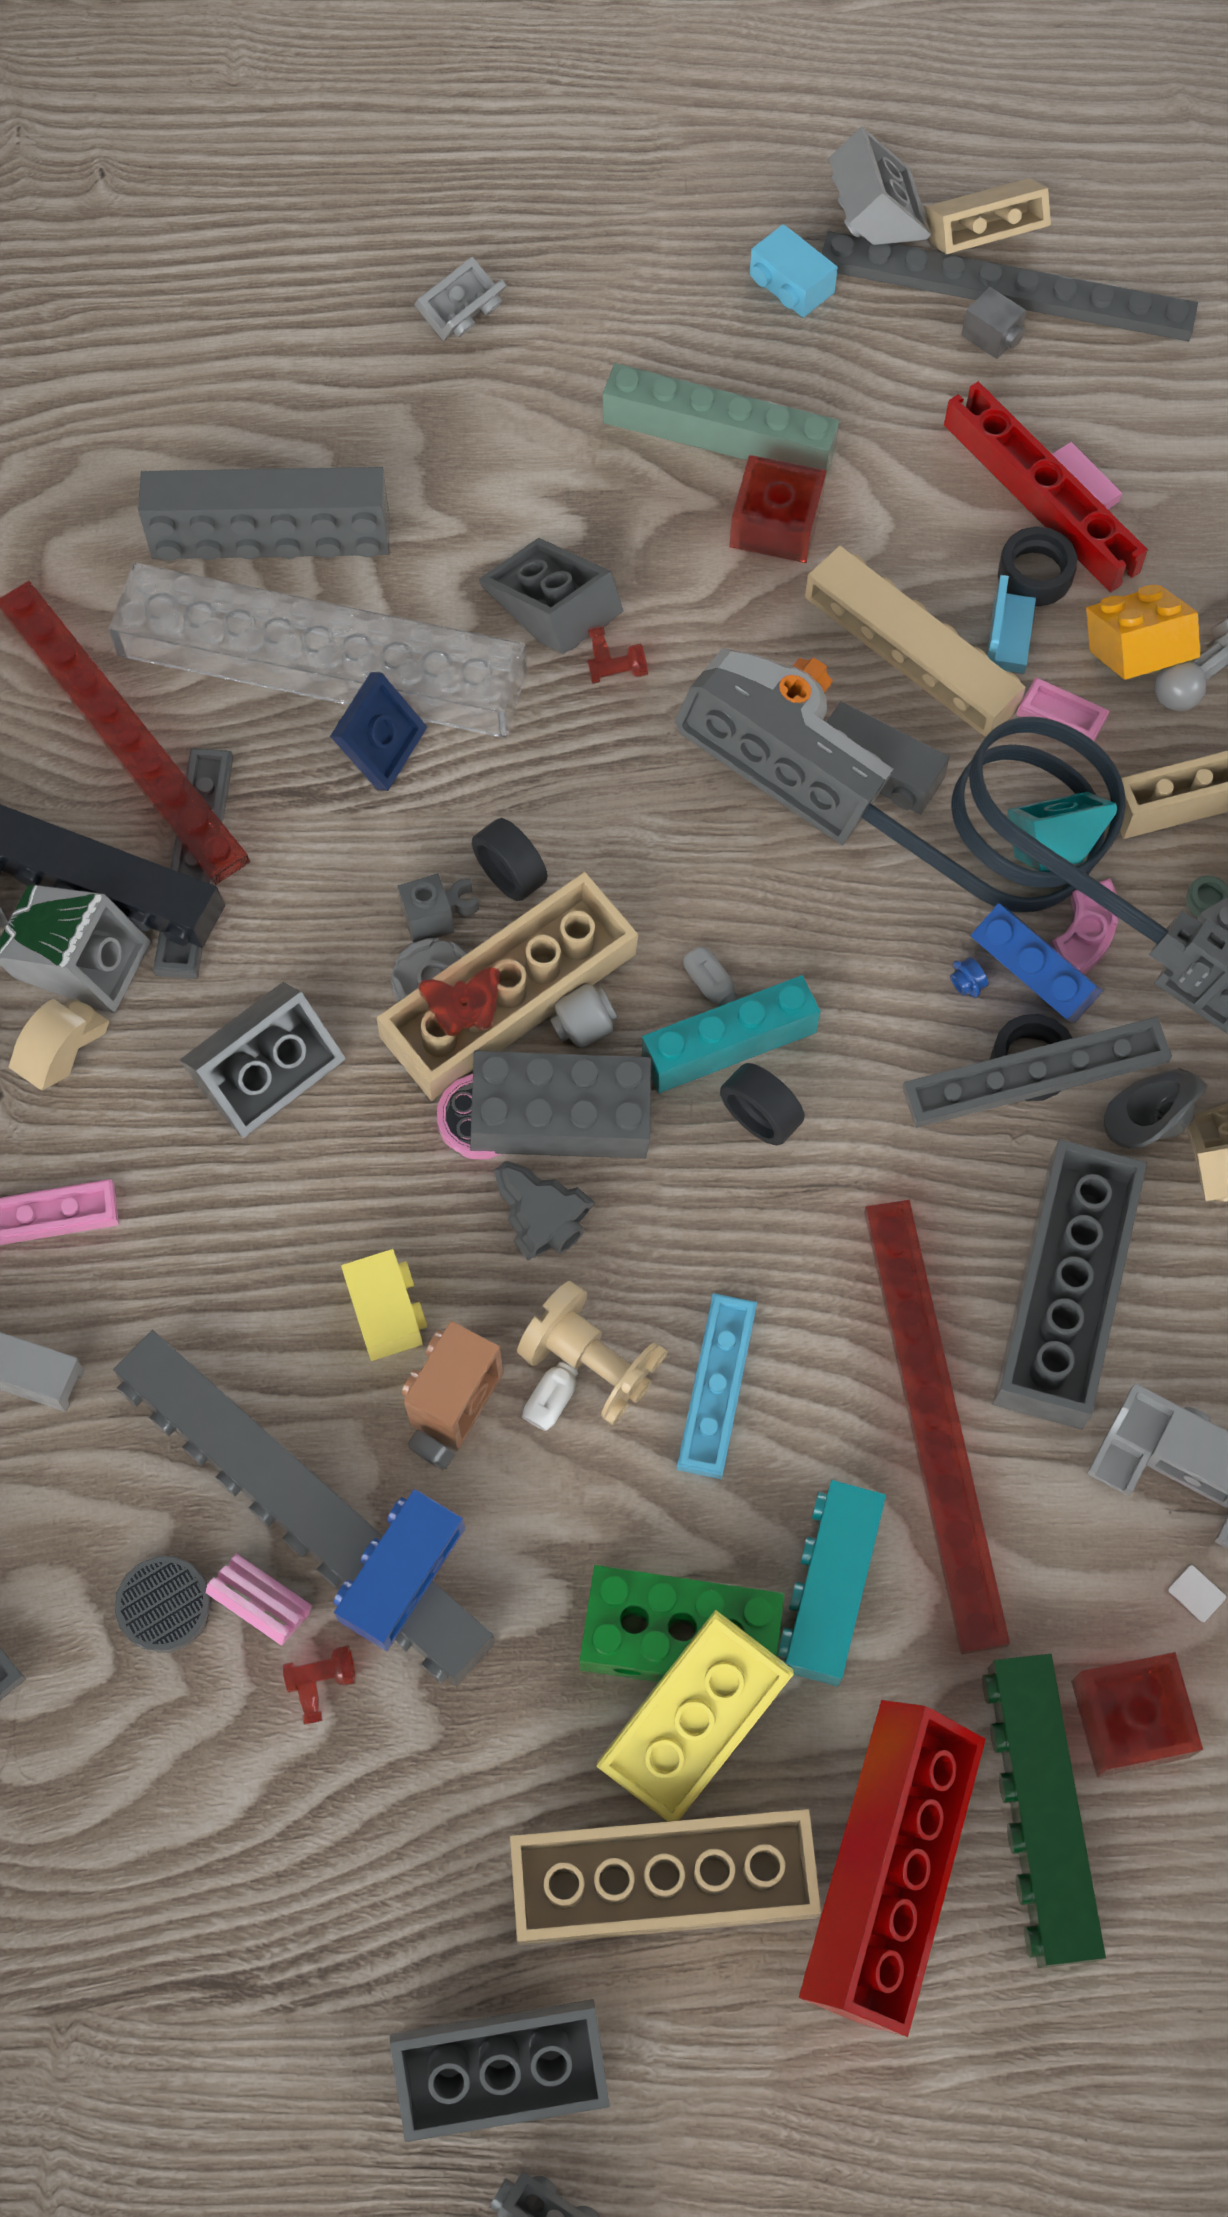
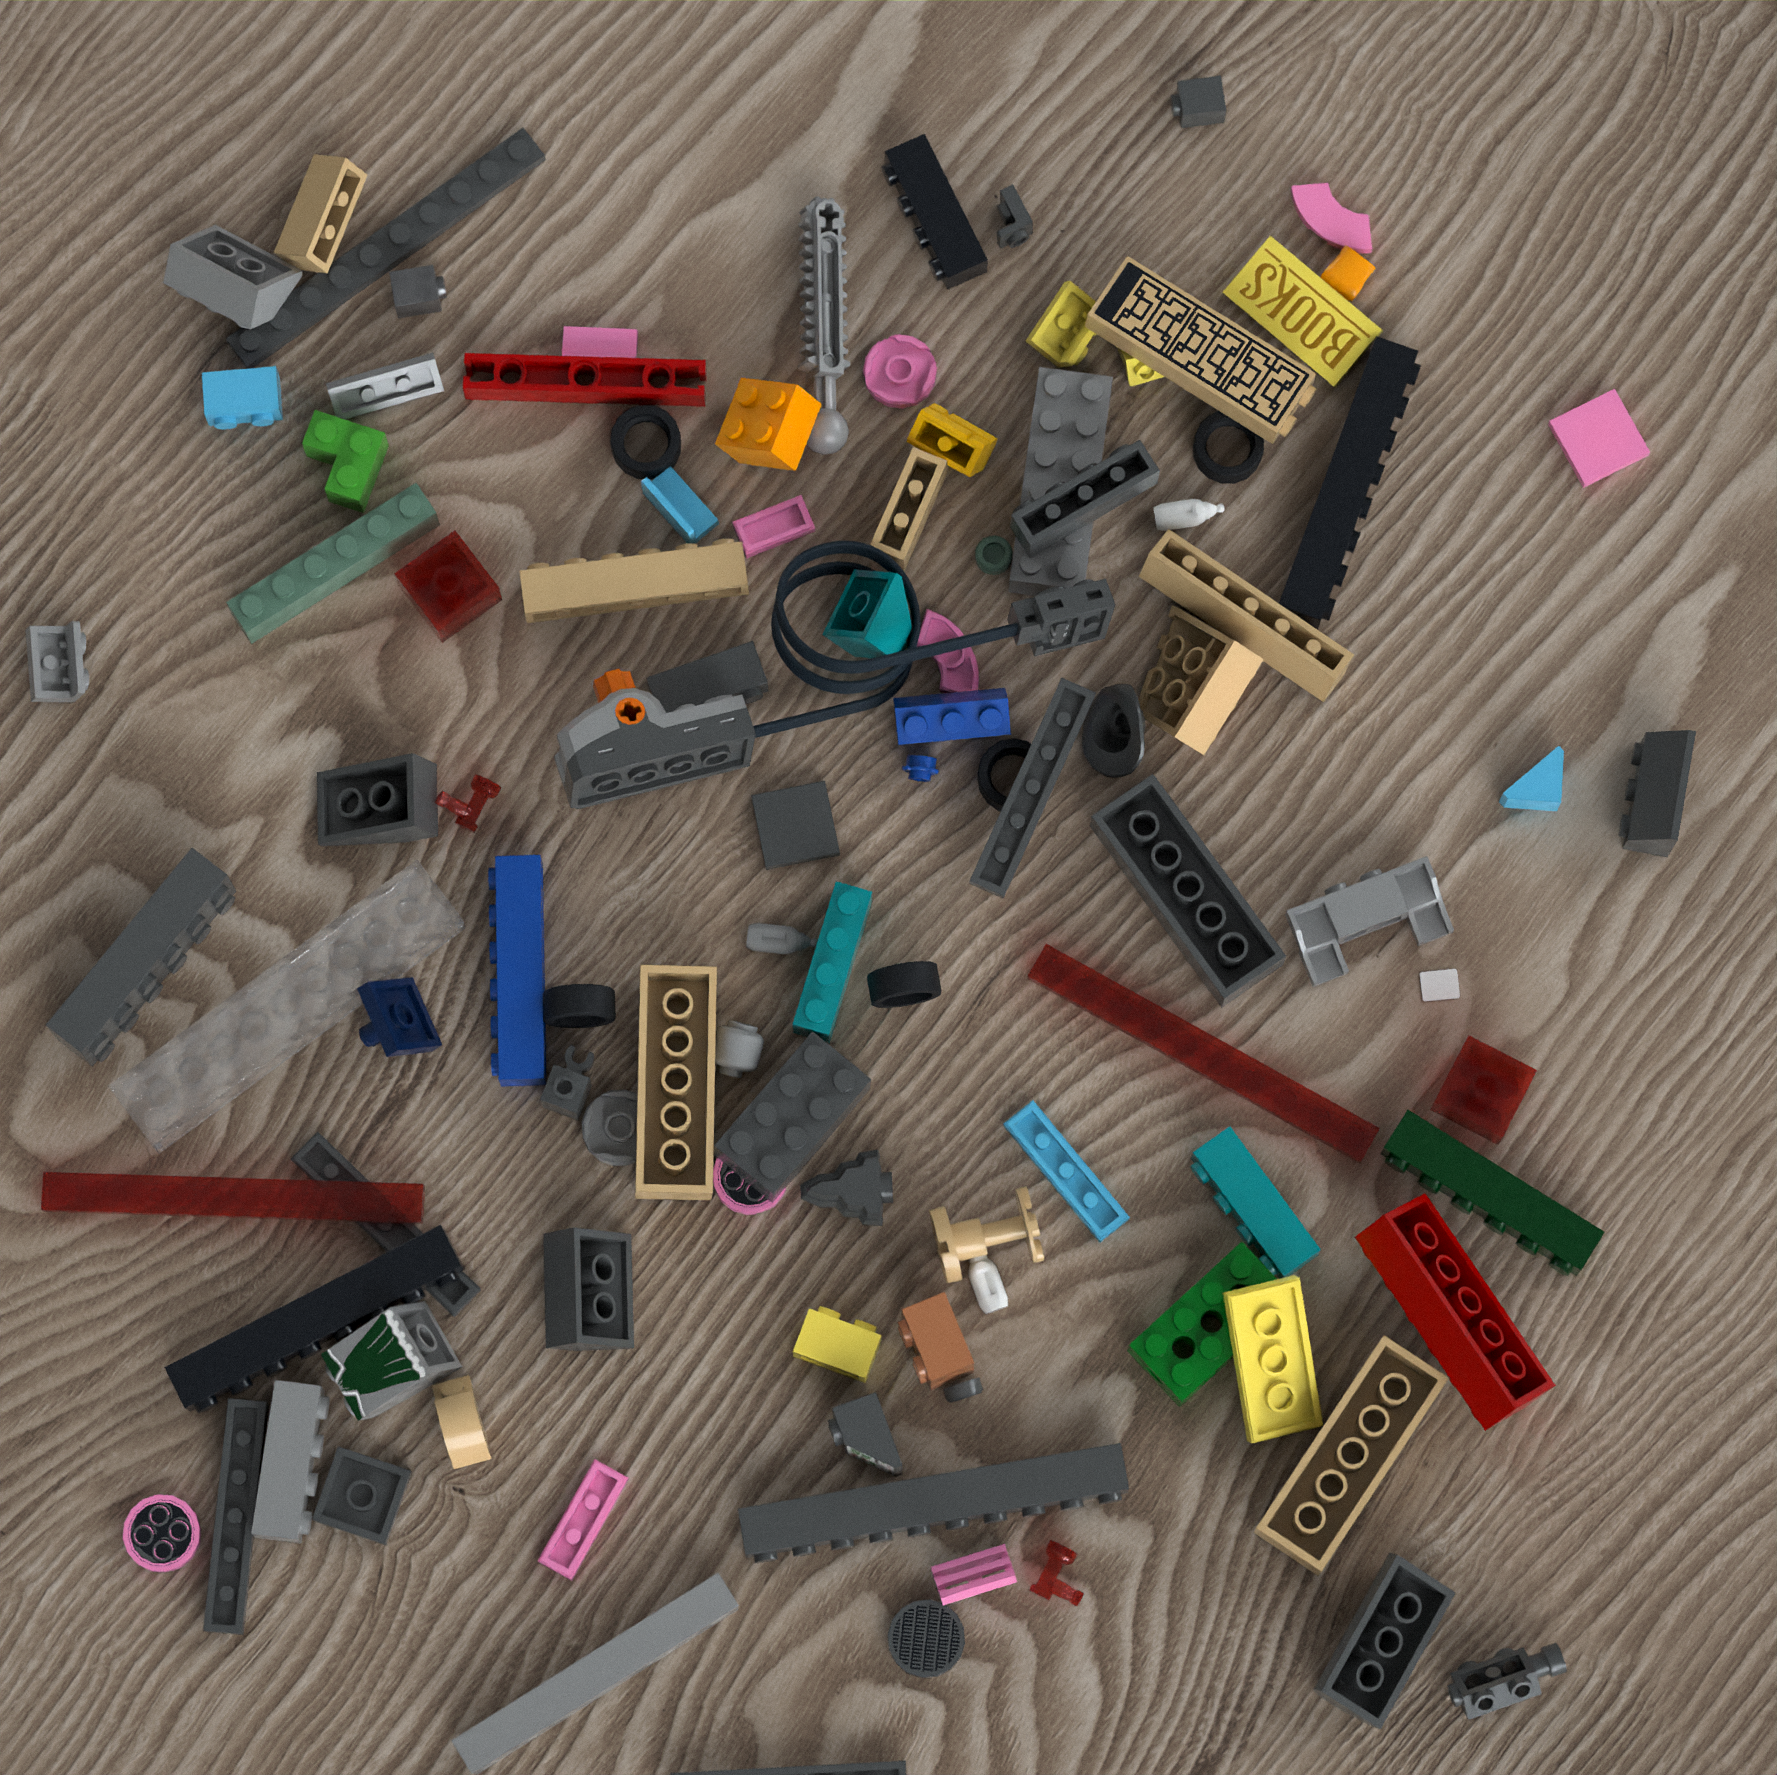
camera: 50 degrees left, 10 degrees up
blue brick [333,1489,465,1652] -> none
clear red animal [419,967,500,1036] -> none
none -> bright green brick [302,410,389,513]
none -> light grey plate [326,353,444,419]
none -> blue brick [488,855,547,1087]
none -> dark grey tile [751,781,840,870]
none -> dark grey slope [828,1392,903,1477]

